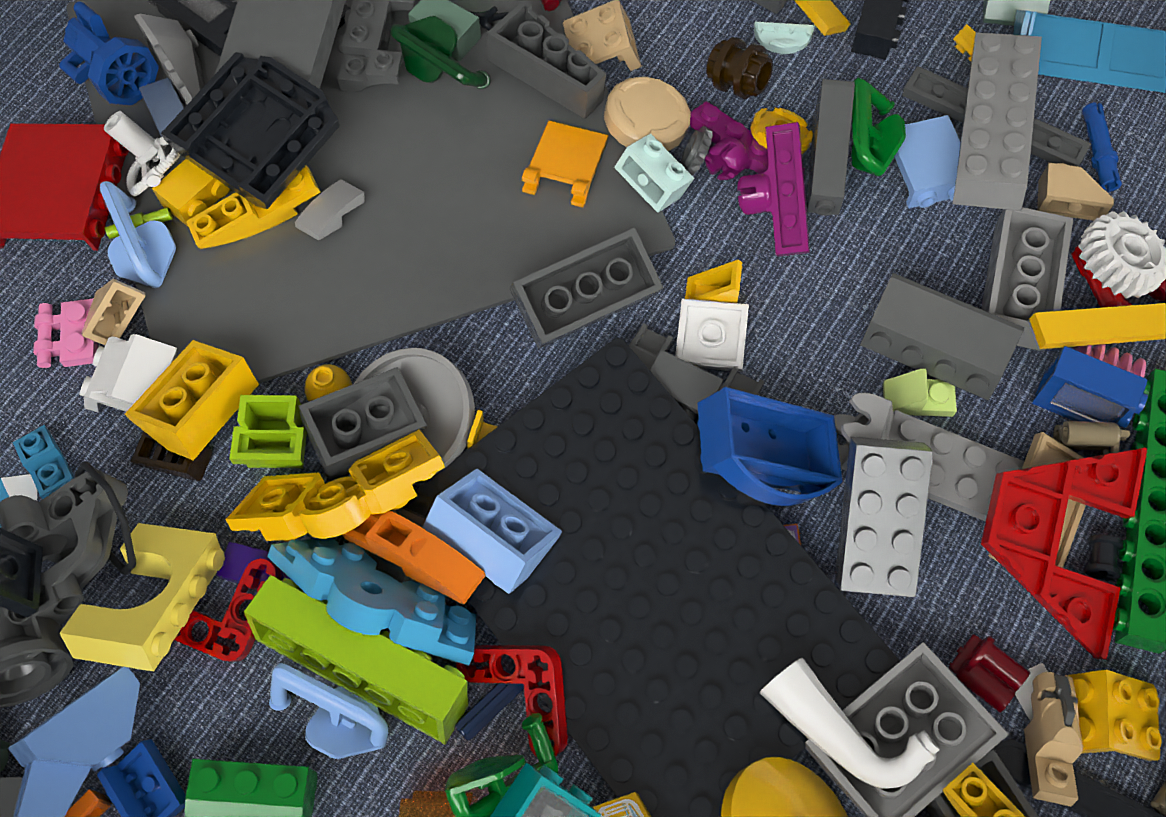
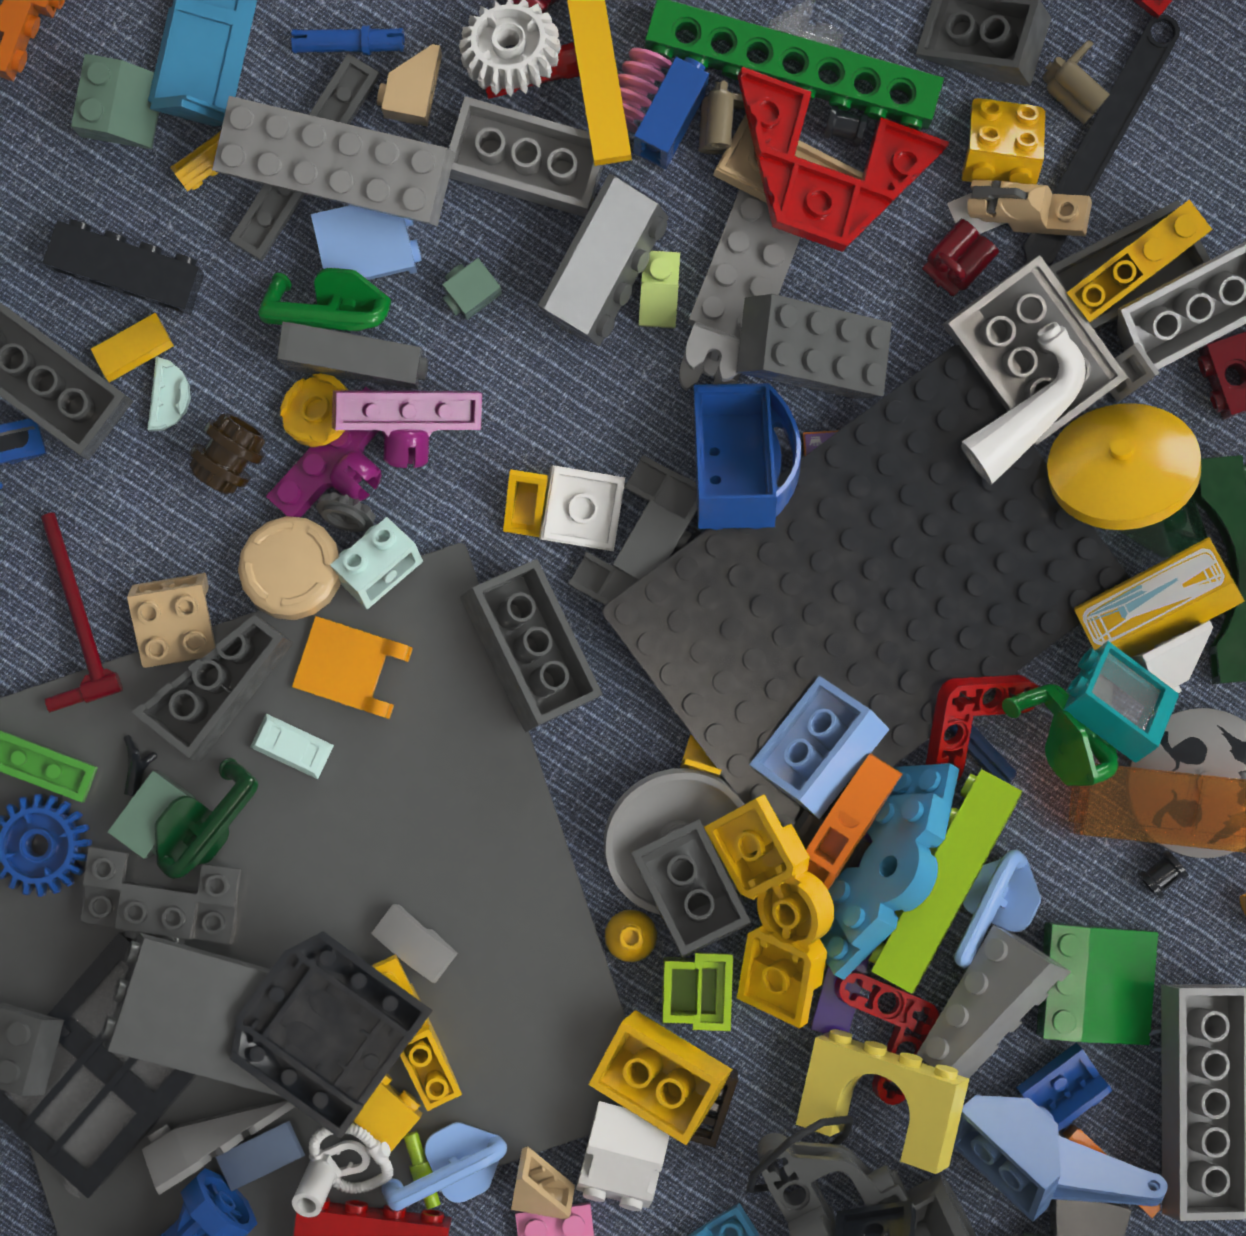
camera: 95 degrees left, 20 degrees up
none -> light aqua tile [250,713,334,779]
none -> sand green brick [442,258,502,320]
none -> light grey wedge [916,925,1071,1078]

